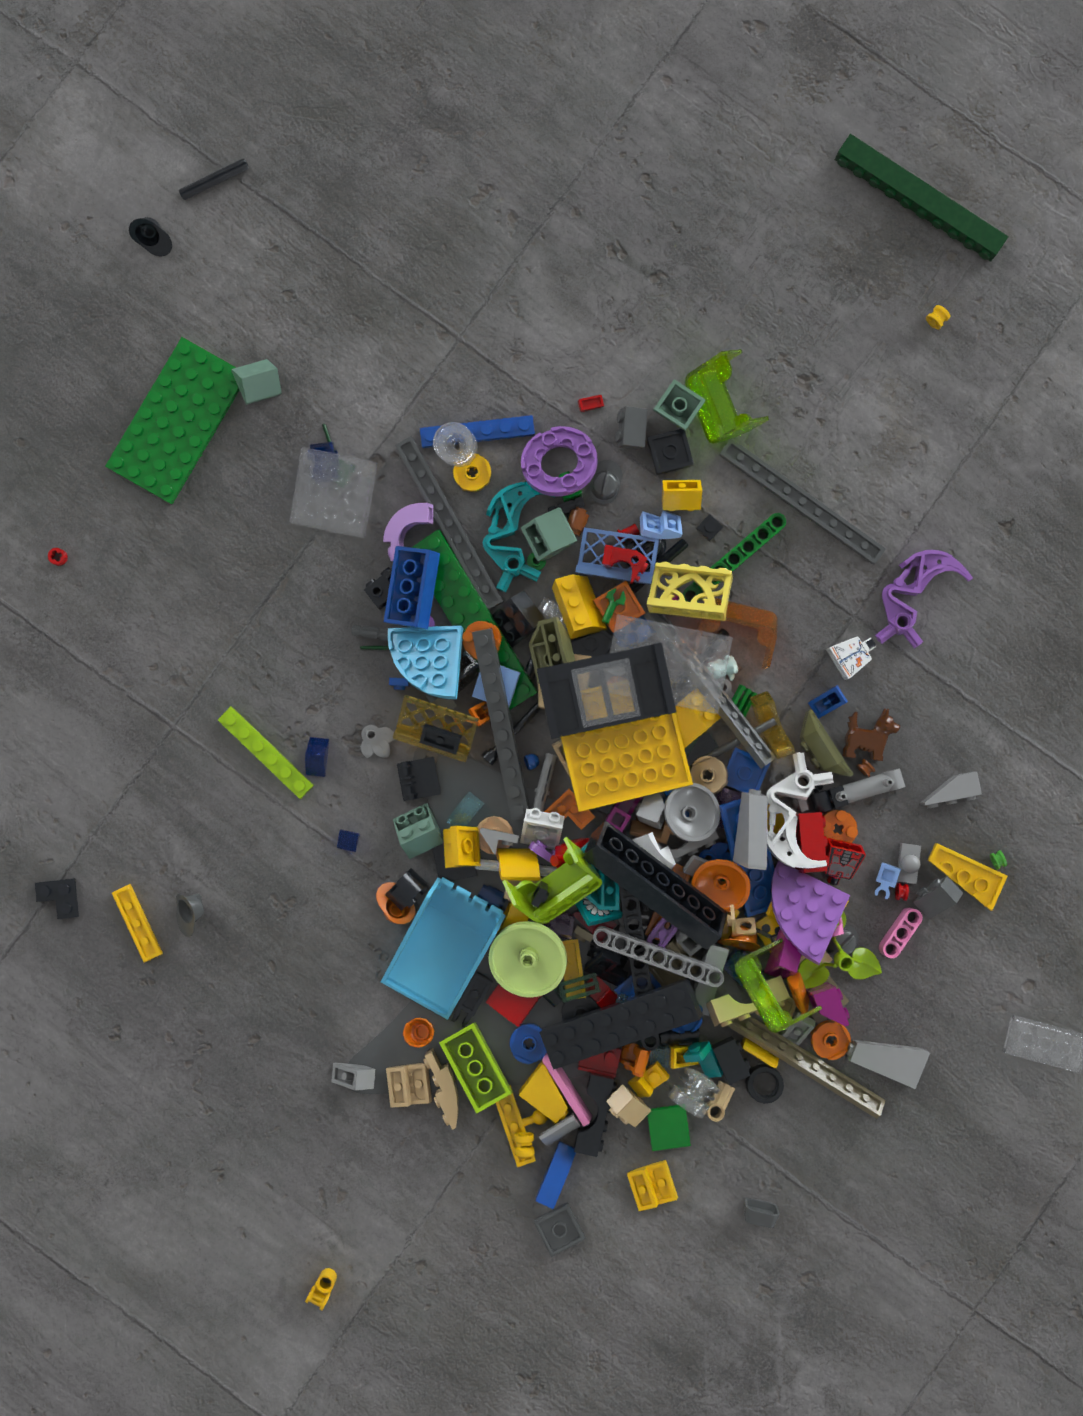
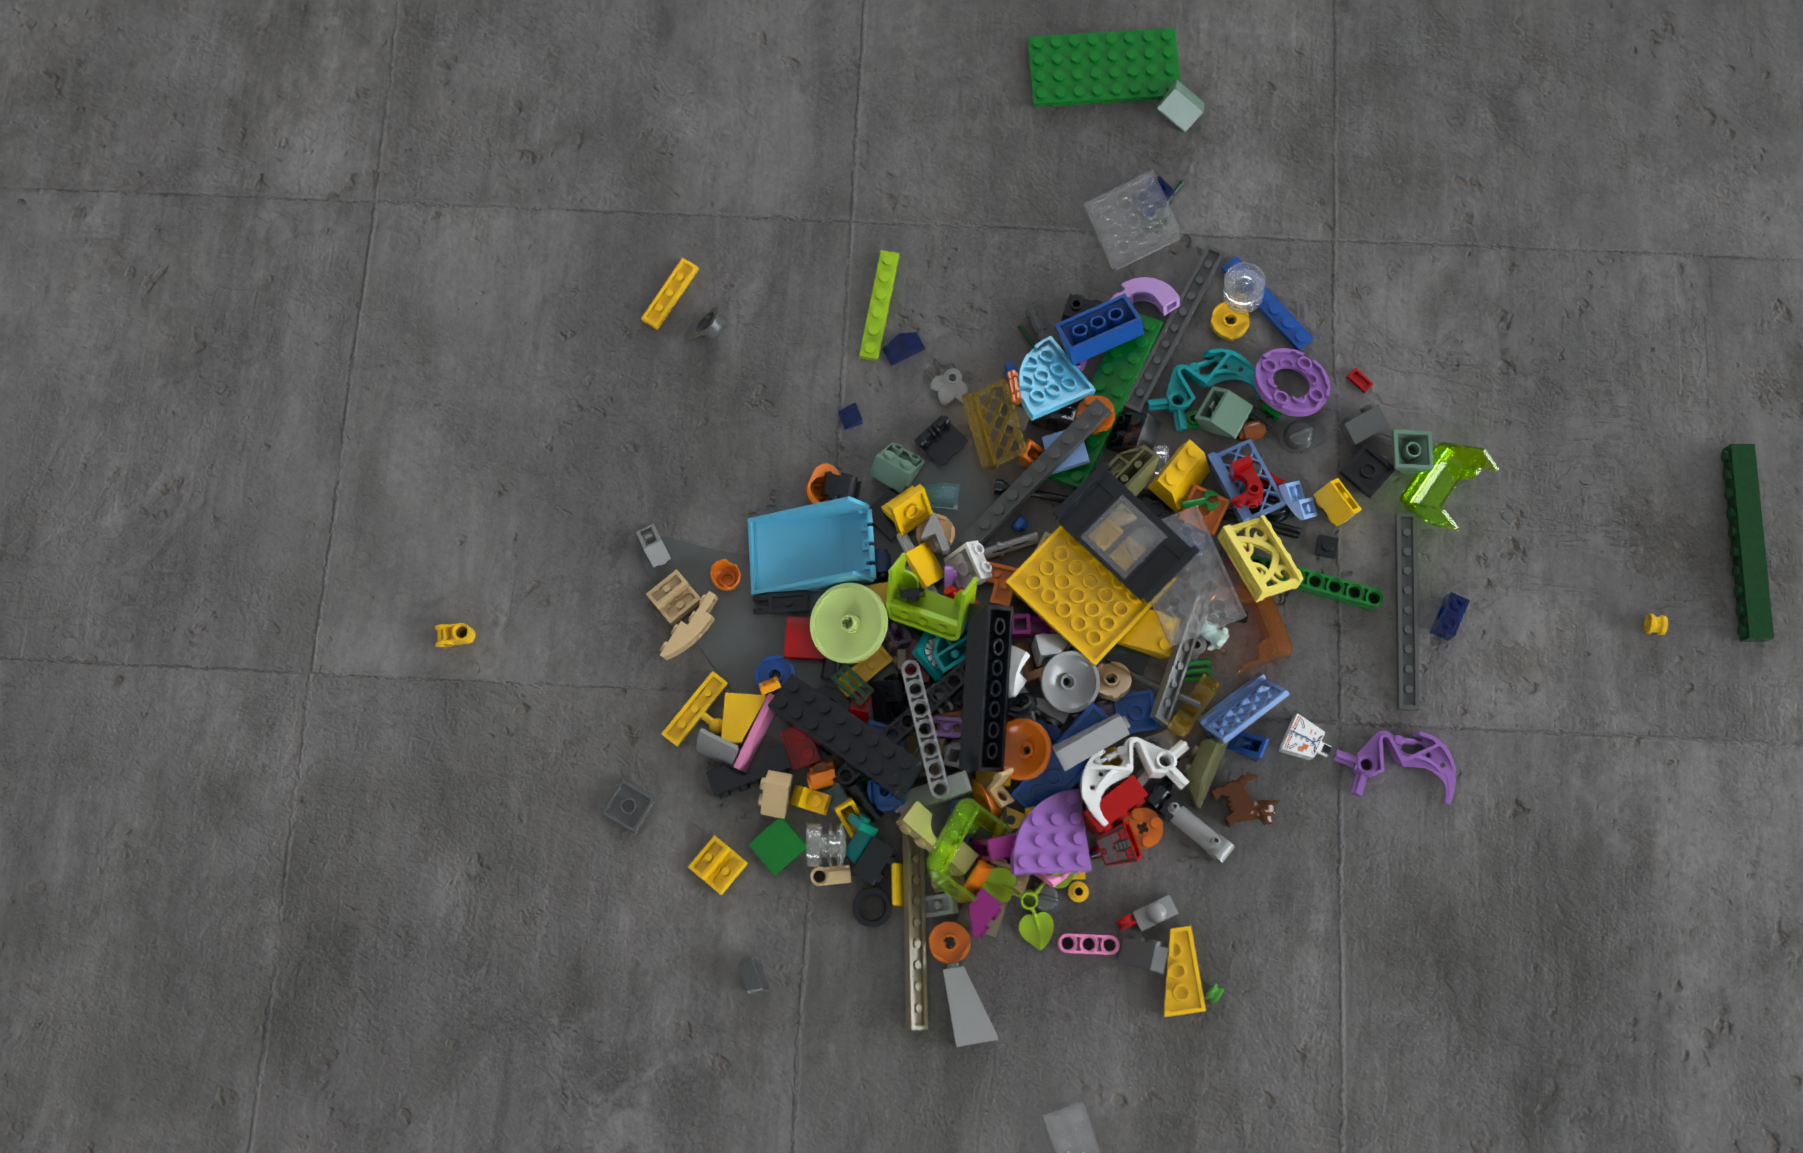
camera: 60 degrees right, 10 degrees down
black plate [35,878,79,919] -> none
red bush [48,548,68,566] -> none
black plate [419,723,462,755] -> none
lime brick [439,1023,513,1114] -> none
yellow wheel [514,1132,535,1157] -> none
blue slope [535,1141,576,1209] -> none
dark orange bush [856,759,876,778] -> none
light blue plate [875,862,901,899] -> none
light grey slope [920,772,982,809] -> none
none -> light orange tile [759,677,781,695]
none -> orange axle [1007,370,1021,405]
none -> black gear [1007,693,1038,719]
none -> yellow plate [1068,881,1089,903]
none -> medium blue fence [1197,672,1290,744]
none -> clear blue brick [1429,592,1470,641]

